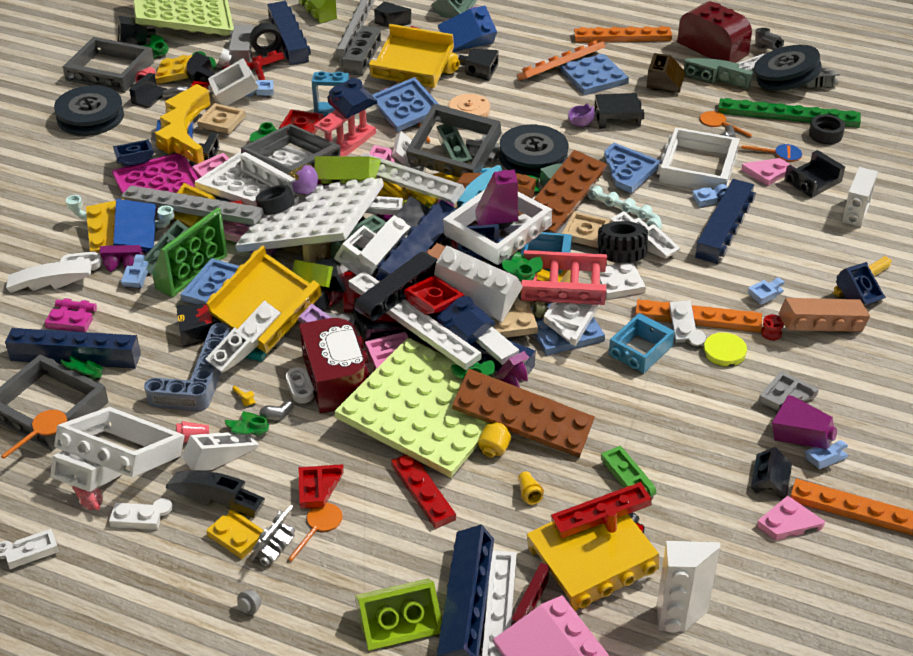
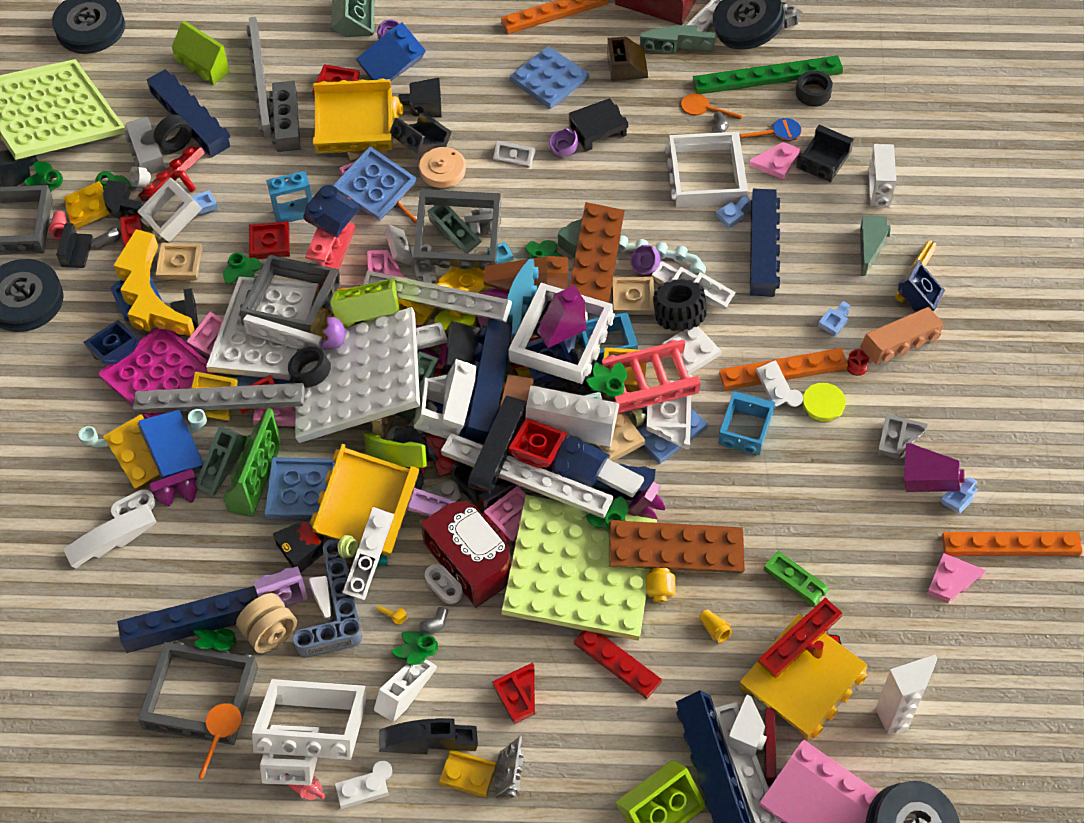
camera: 20 degrees left, 15 degrees up
dark pink plate [45,298,97,332] -> none
light blue plate [121,255,148,288] -> none
coral cone [176,421,209,443] -> none
orange piece [288,503,343,561] -> none
black slope [374,1,412,27] -> none
black wheel [499,124,569,178] -> none
orange plate [516,40,605,81] -> none
medium blue plate [604,143,661,193] -> none
black panel [750,447,792,498] -> none
none -> tan wheel [236,593,297,653]
none -> lavender slope [254,566,308,607]
none -> white slope [309,576,333,623]
none -> yellowish green plate [337,535,358,558]
none -> black panel [390,112,452,154]
none -> white slope [493,141,536,167]
none -> medium lavender hair [630,244,661,275]
none -> white slope [727,695,767,756]
none -> sand green slope [860,216,891,276]

